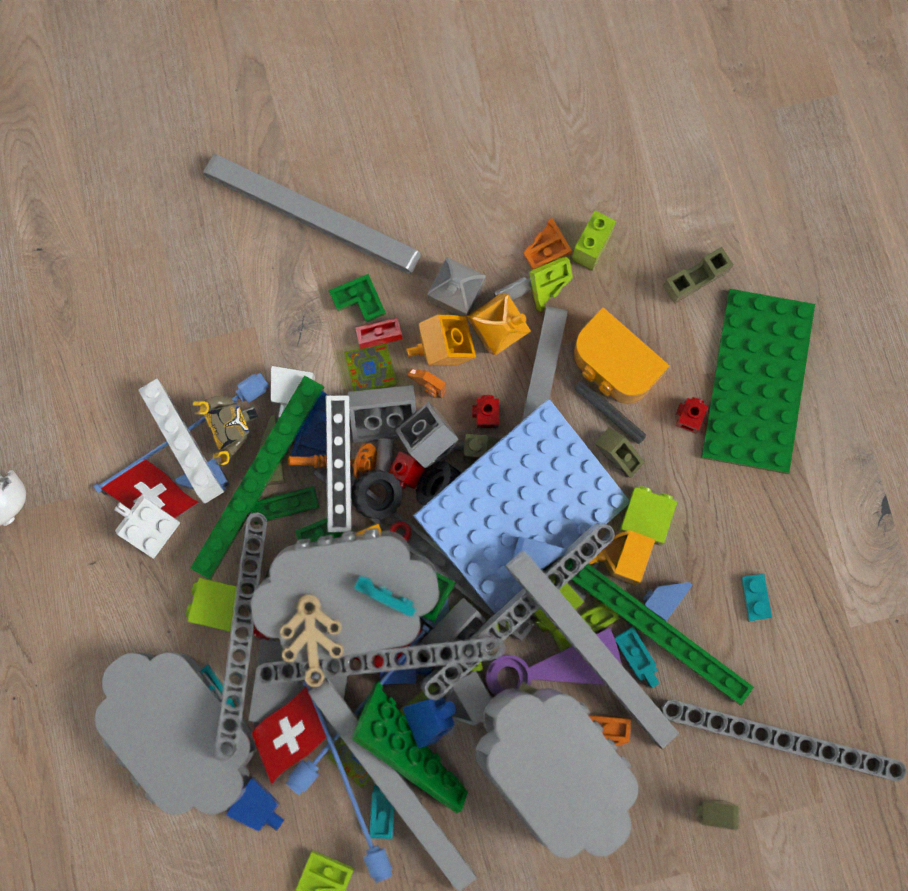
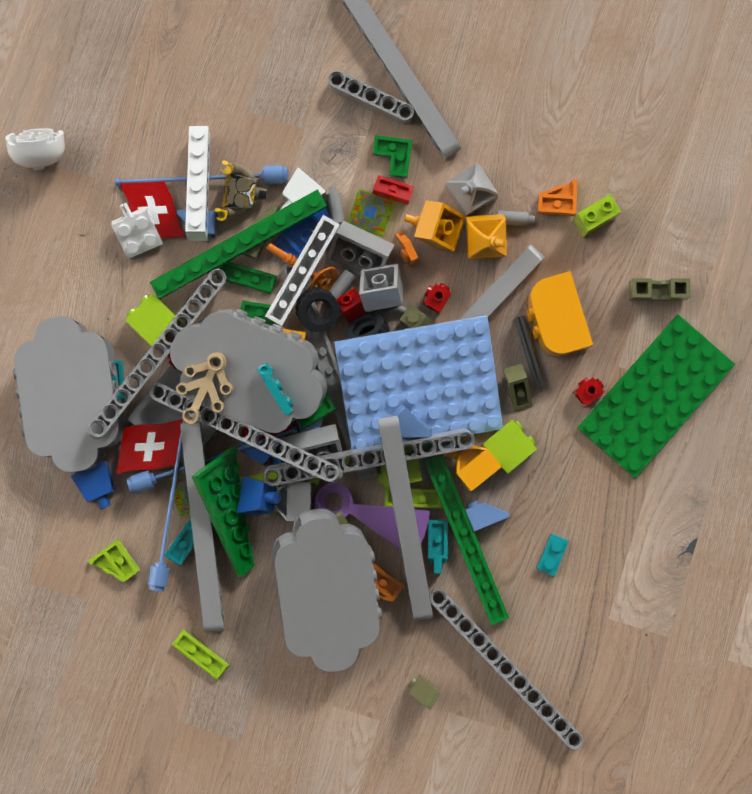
camera: 30 degrees right, 5 degrees up
red plate [389,521,412,541] -> none
lime wing [529,256,573,312] -> none
none -> light grey cylinder [327,187,344,225]
none -> light grey beam [328,71,414,125]

